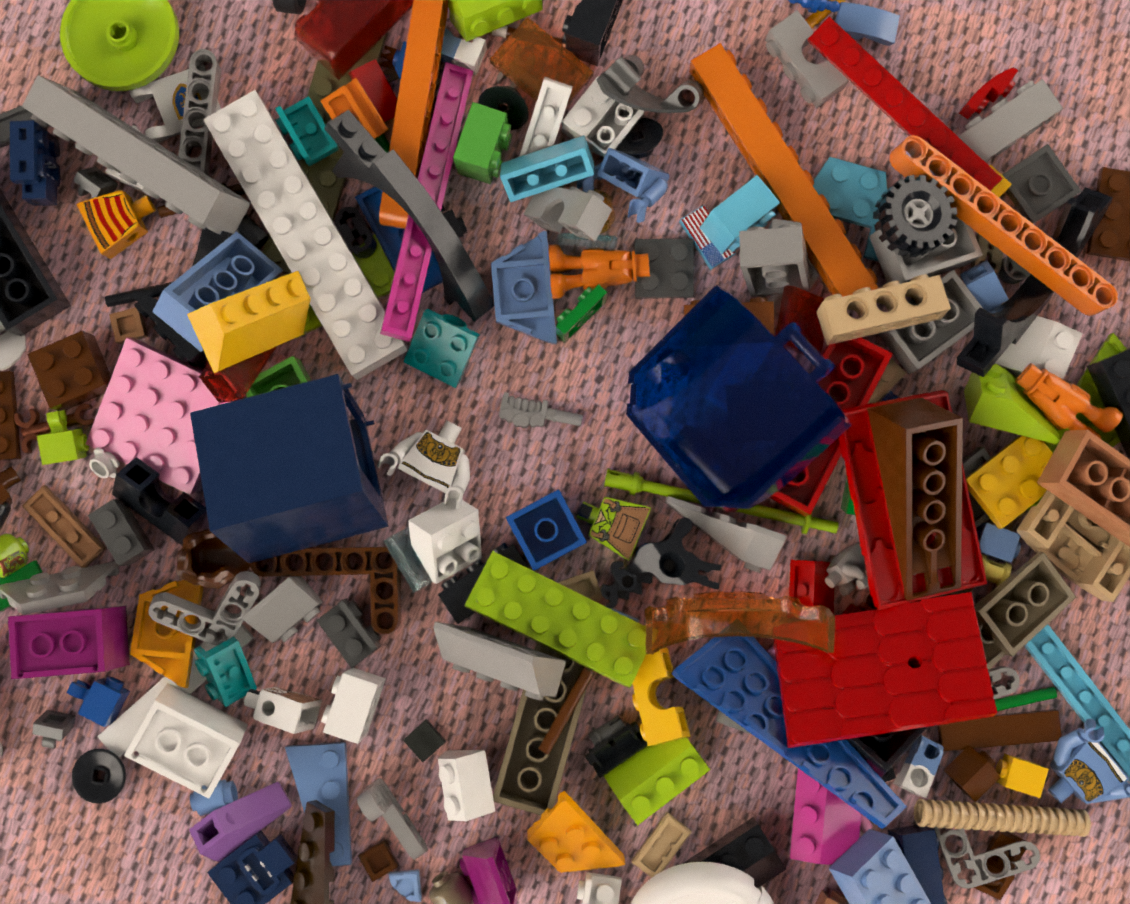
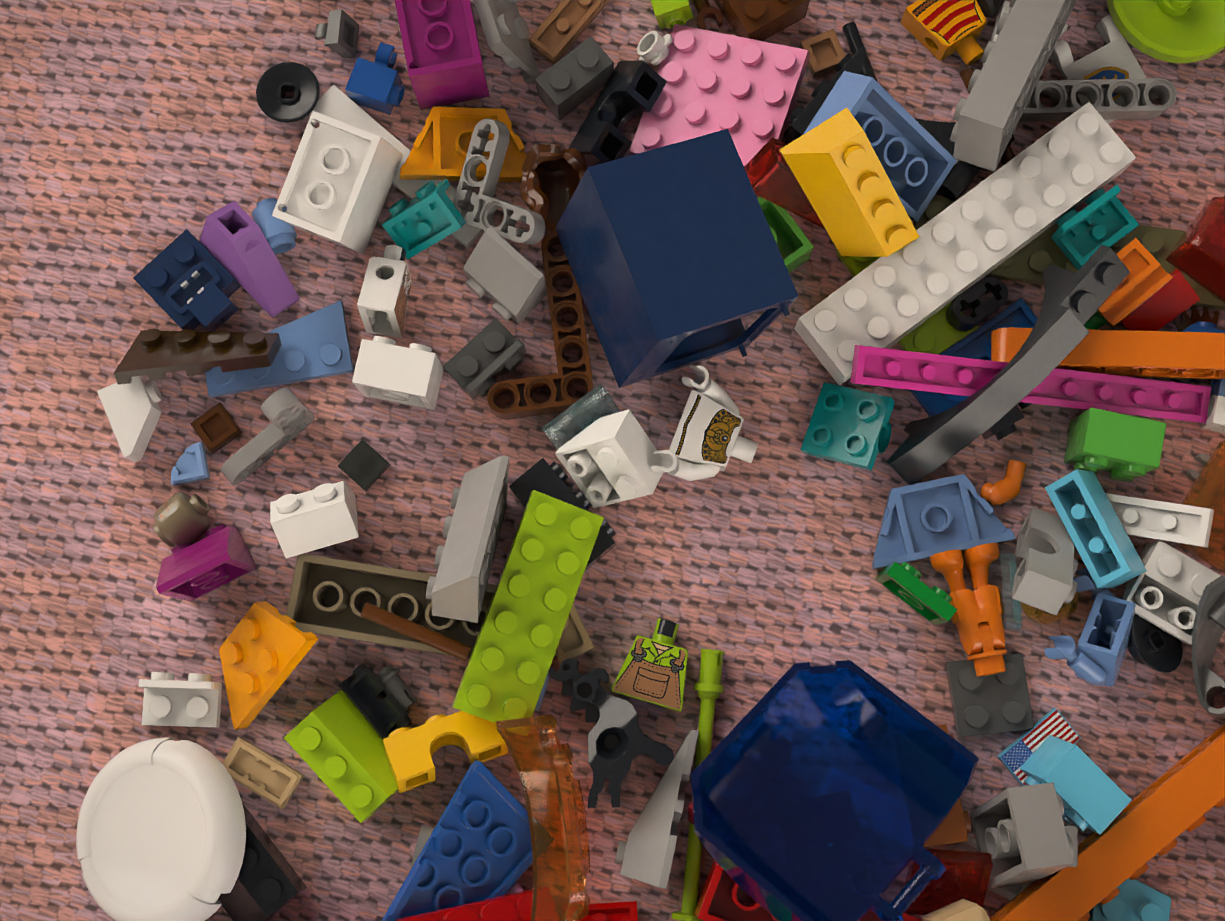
camera: 85 degrees right, 5 degrees down
black piece [478,86,529,130] -> none
light grey piece [499,392,583,429] -> none
blue brick [506,489,587,571] -> none
none -> orange arm [980,460,1027,505]

